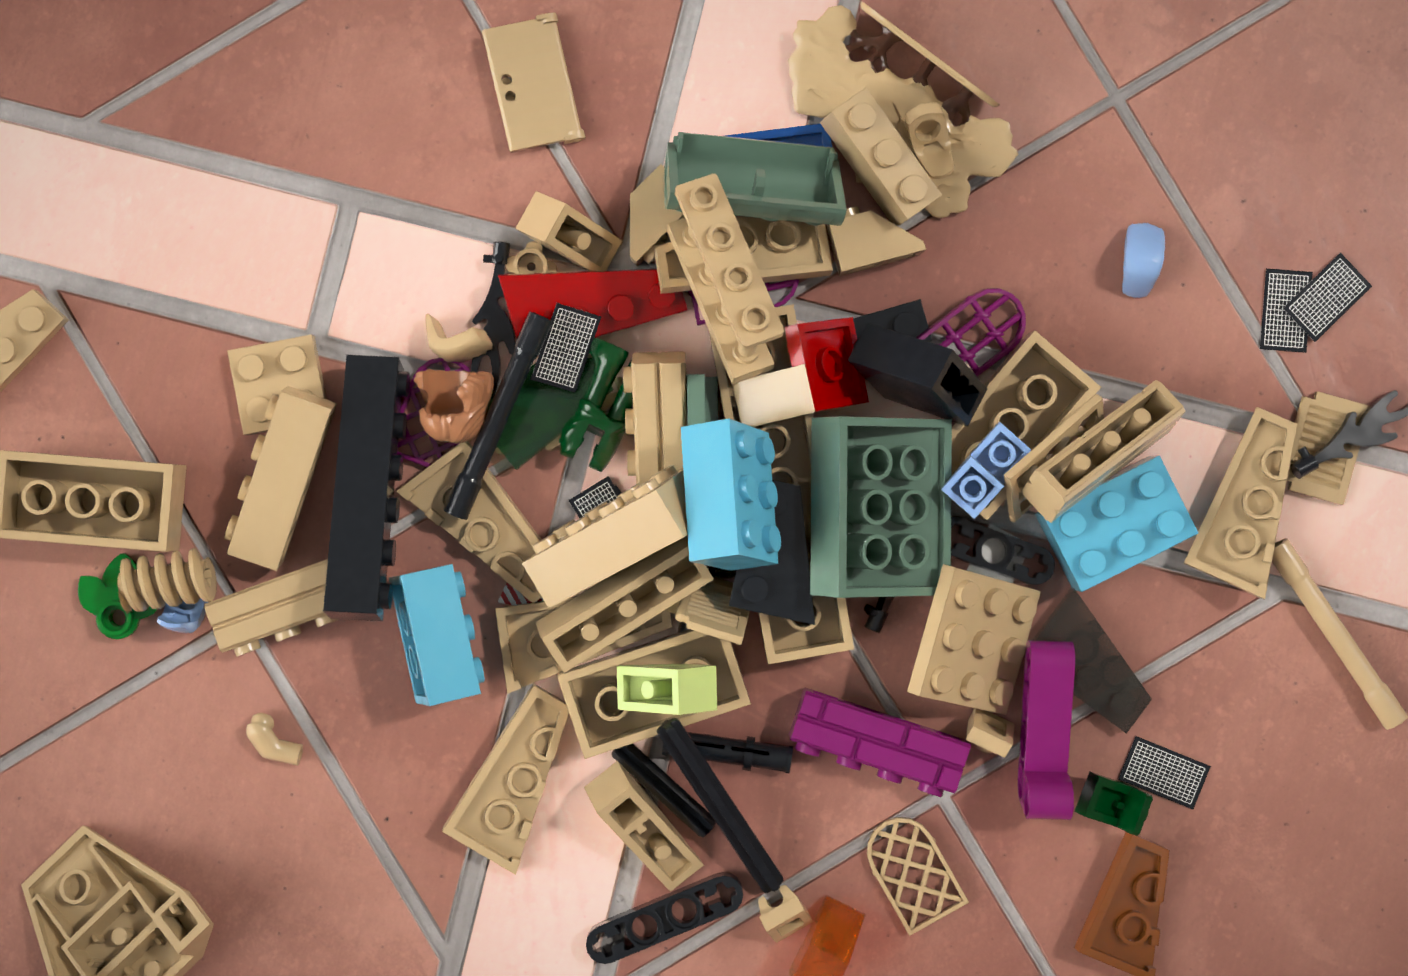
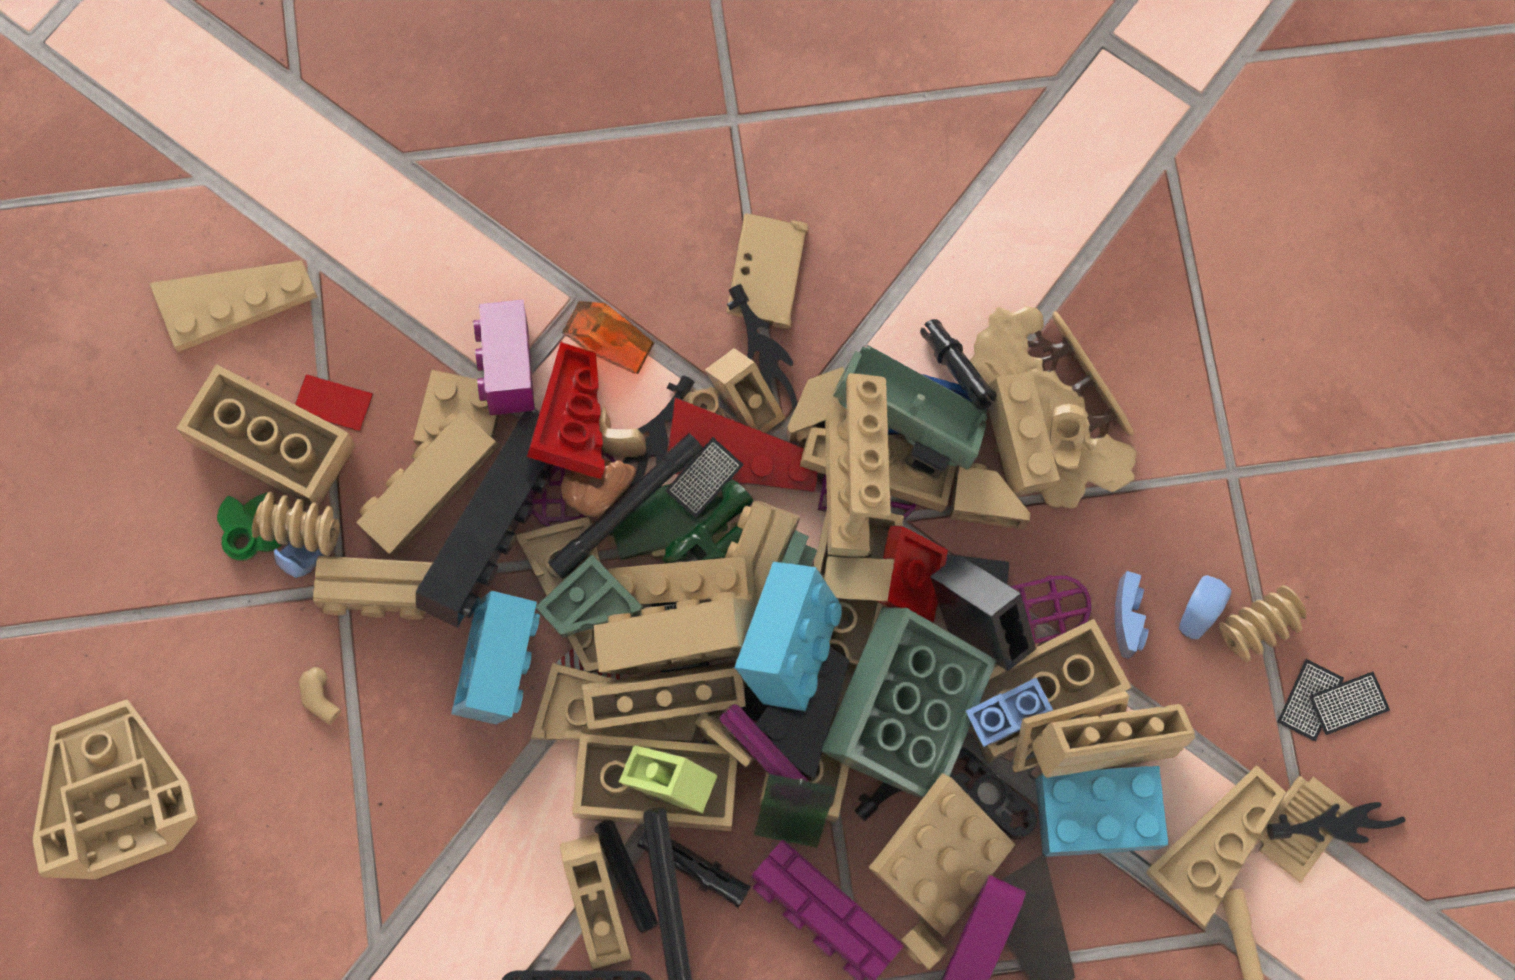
camera: 15 degrees right, 15 degrees down
tan wing [442,683,569,875] -> none
none -> red sticker [295,374,373,431]
none -> brick [473,299,535,415]
none -> red wing [527,342,605,479]
none -> sand green wing [536,555,643,637]
none -> clear orange slope [562,301,654,374]
none -> tan plate [608,556,755,604]
none -> magenta axle [720,704,813,803]
none -> black piece [727,284,797,410]
none -> piece [754,774,835,848]
none -> black tile [904,441,950,479]
none -> black pin [920,319,997,410]
none -> light blue slope [1115,571,1149,659]
none -> tan piece [1219,585,1307,663]

